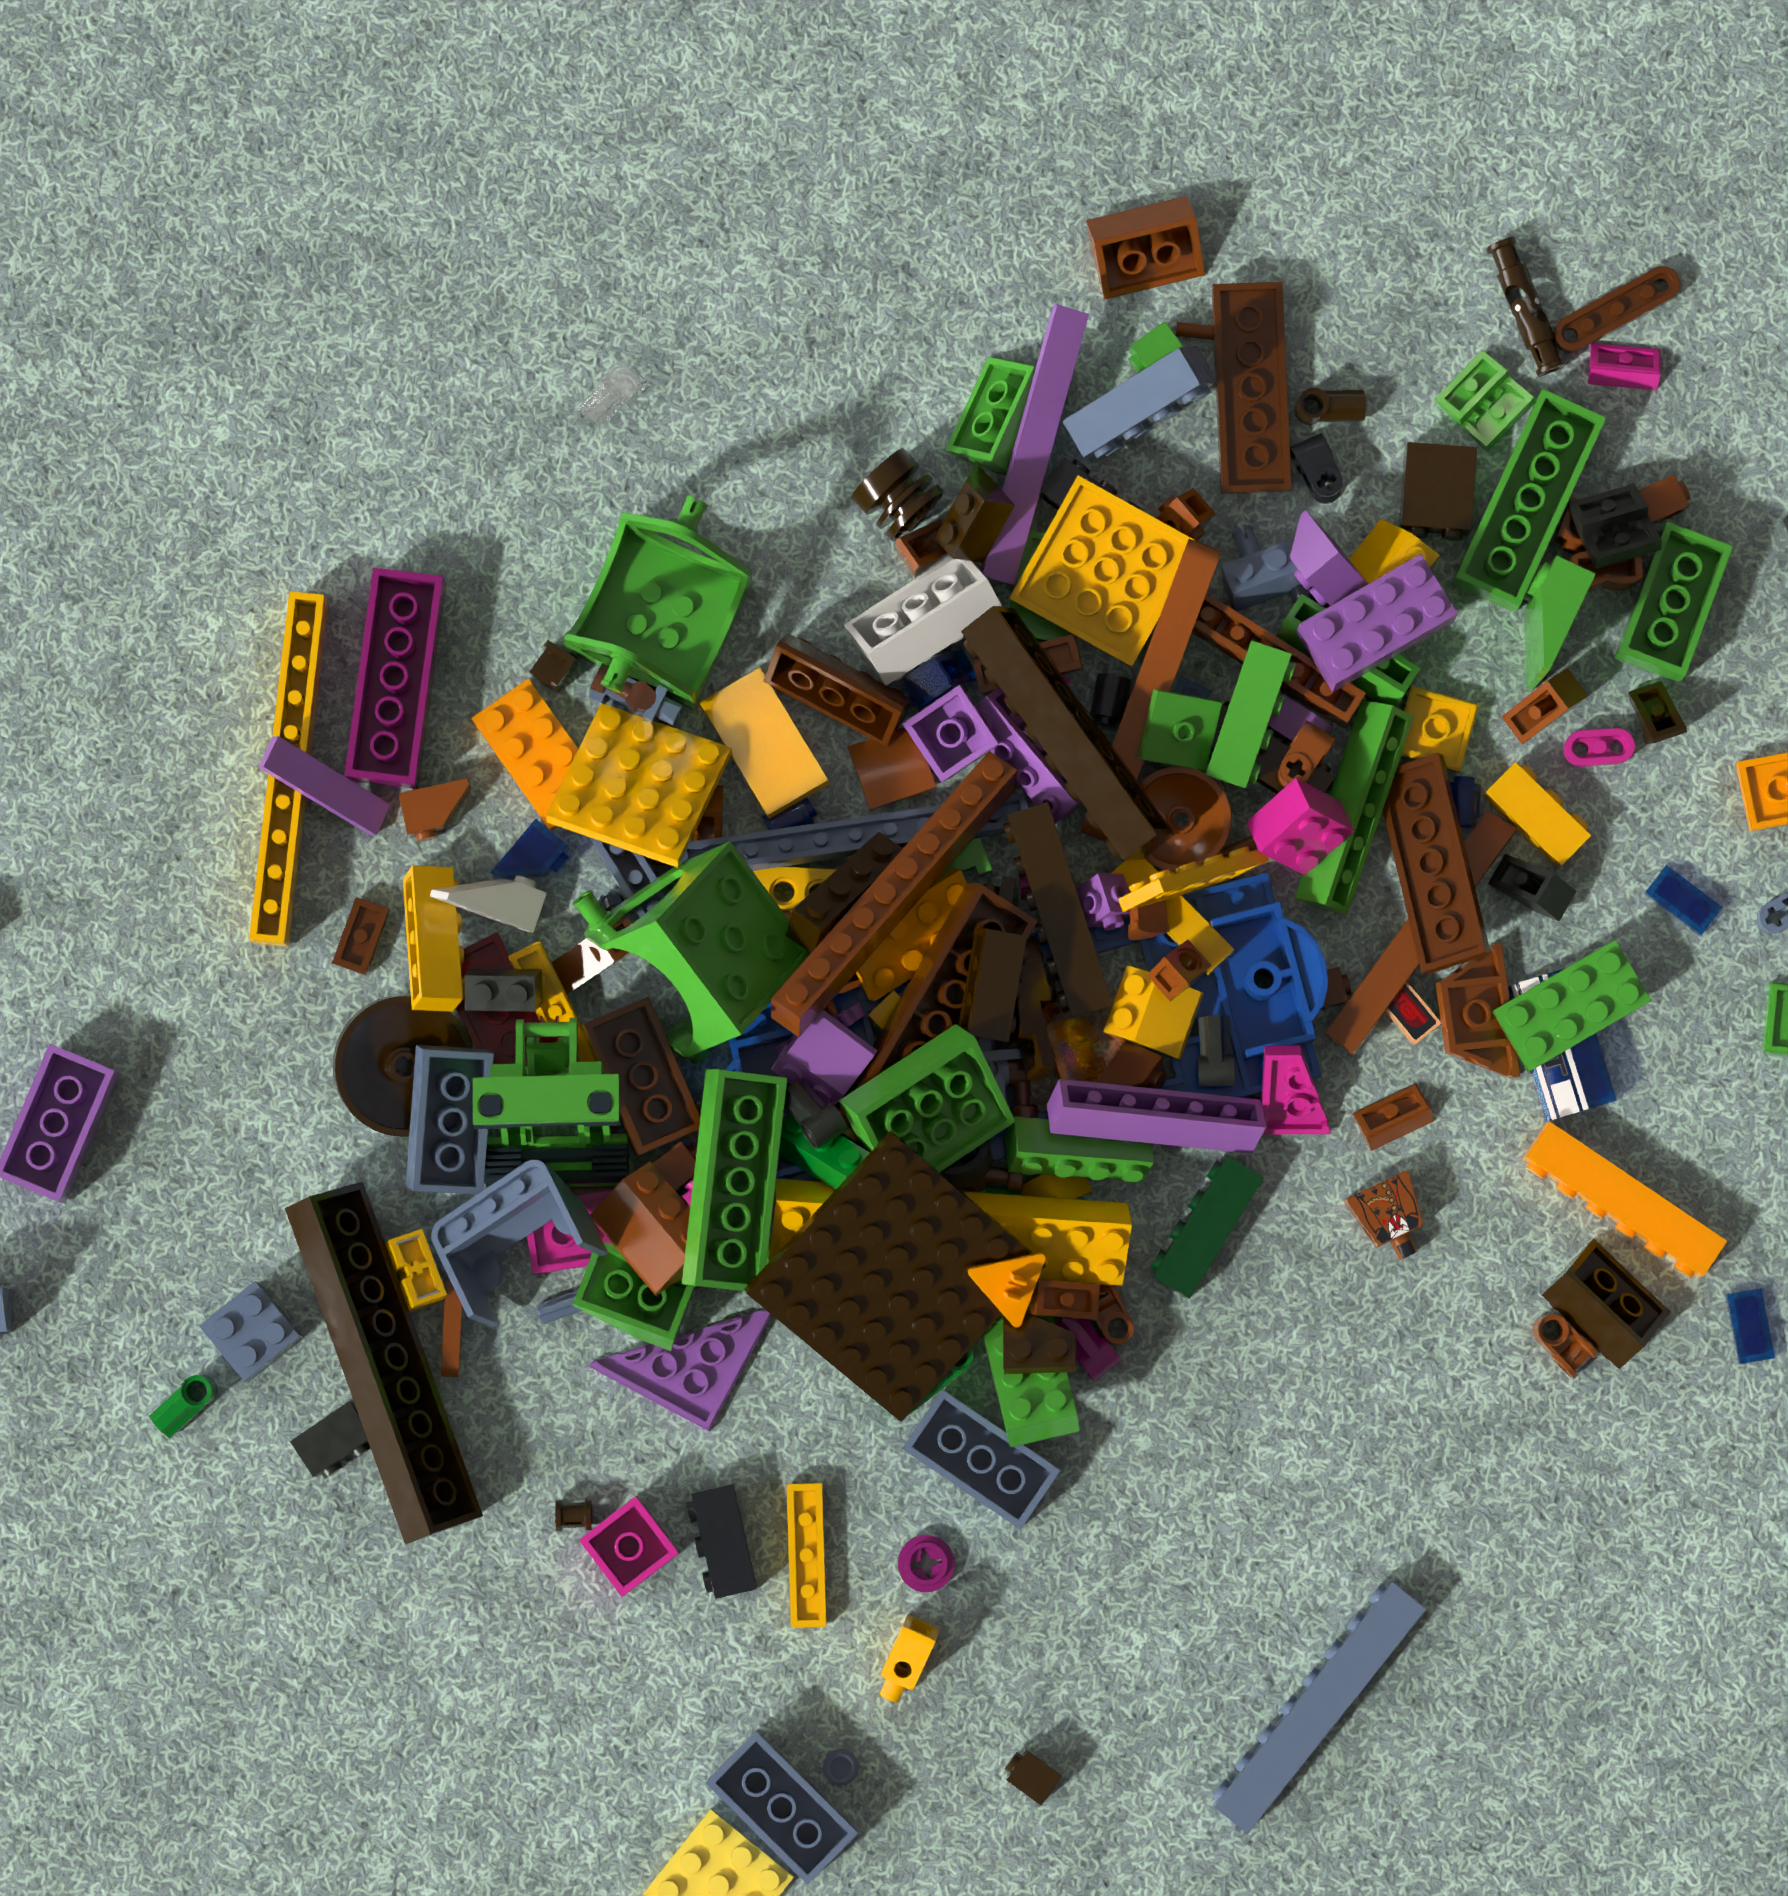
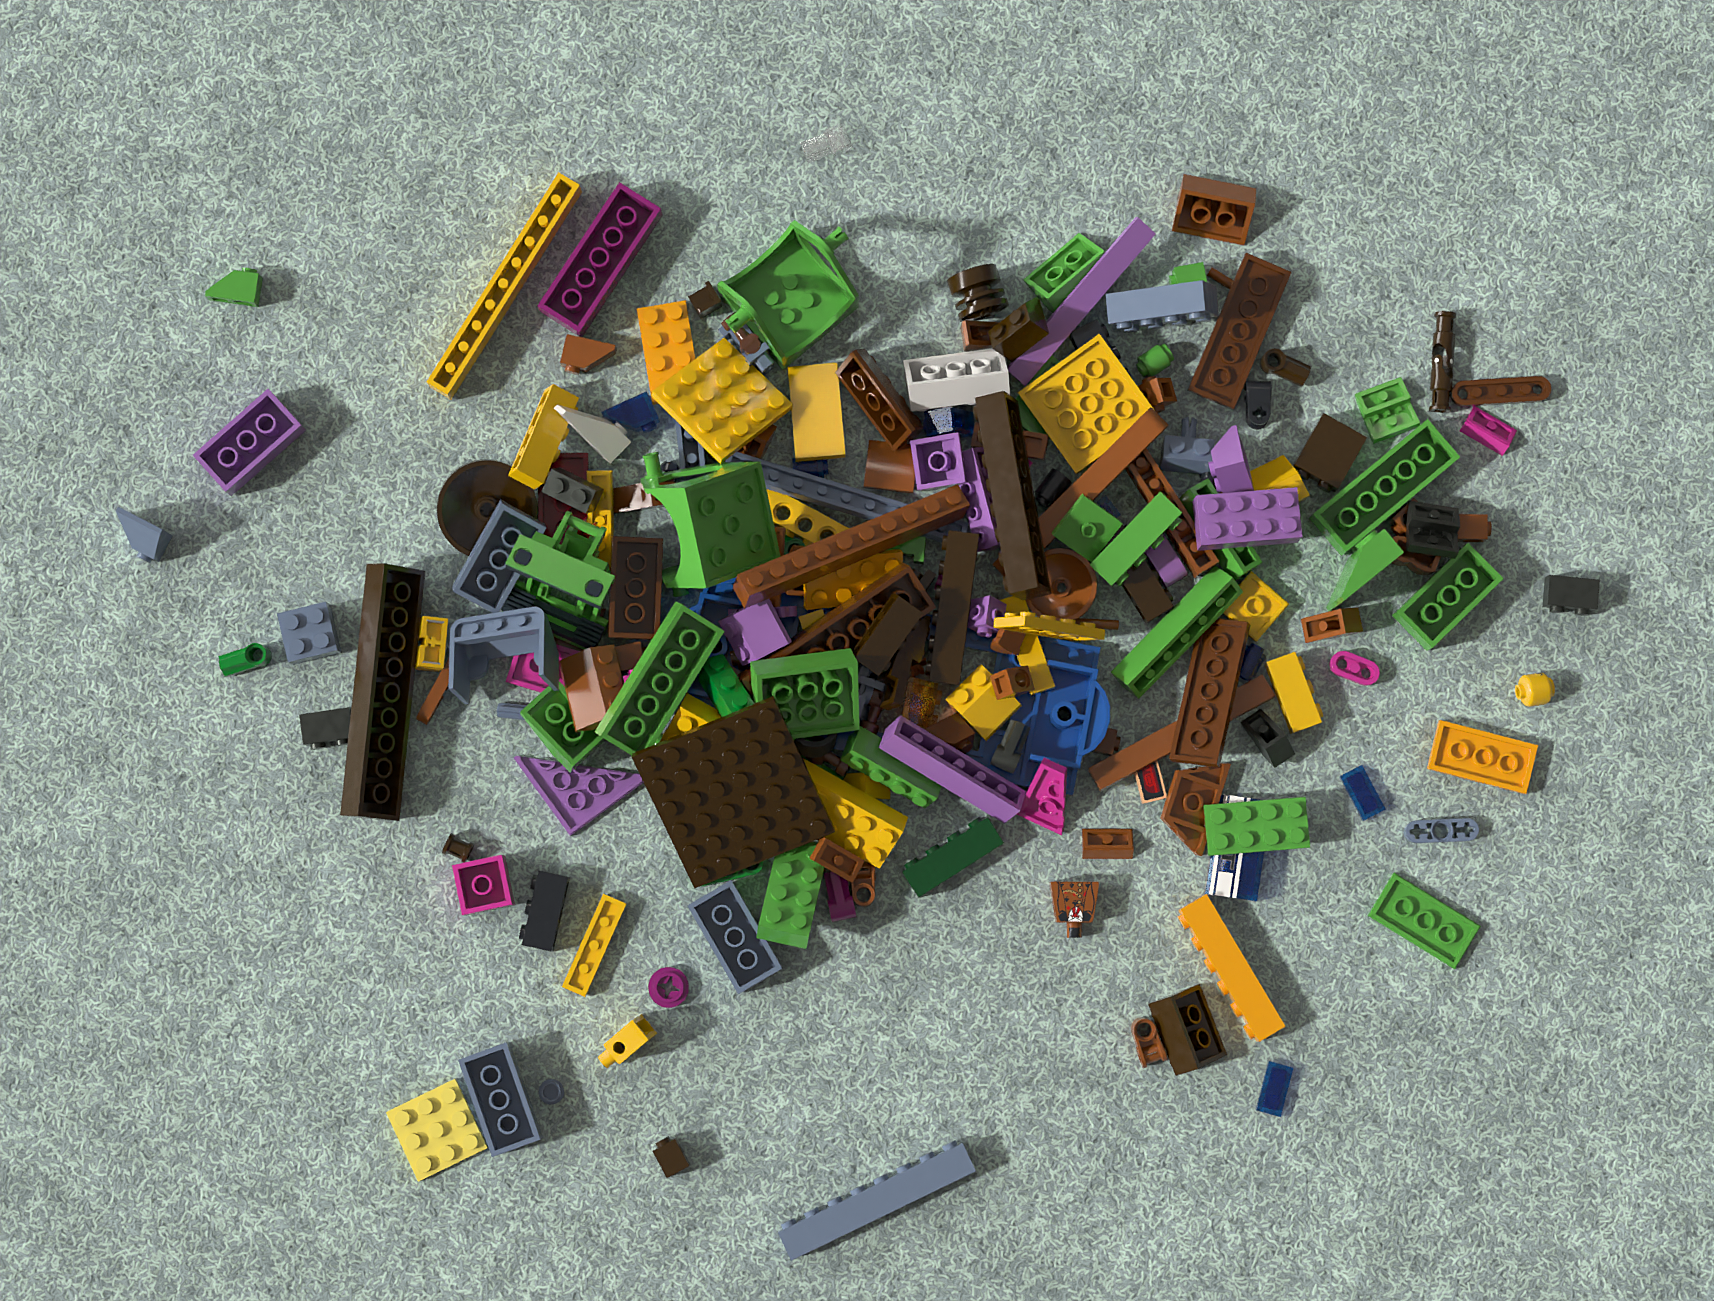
camera: 25 degrees right, 0 degrees up
medium lavender tile [258,736,391,836] -> none
reddish brown plate [332,897,390,976] -> none
pearl dark grey piece [784,1081,847,1149] -> none
dark brown brick [786,832,903,954] -> none
light orange piece [968,1253,1046,1328] -> none
dark brown wing [1003,1313,1076,1374] -> none
dark pink brick [1246,778,1354,875] -> none
dark orange piece [1278,720,1336,788] -> none
dark brown slope [1628,681,1687,744] -> none
none -> bright green brick [1136,343,1175,377]

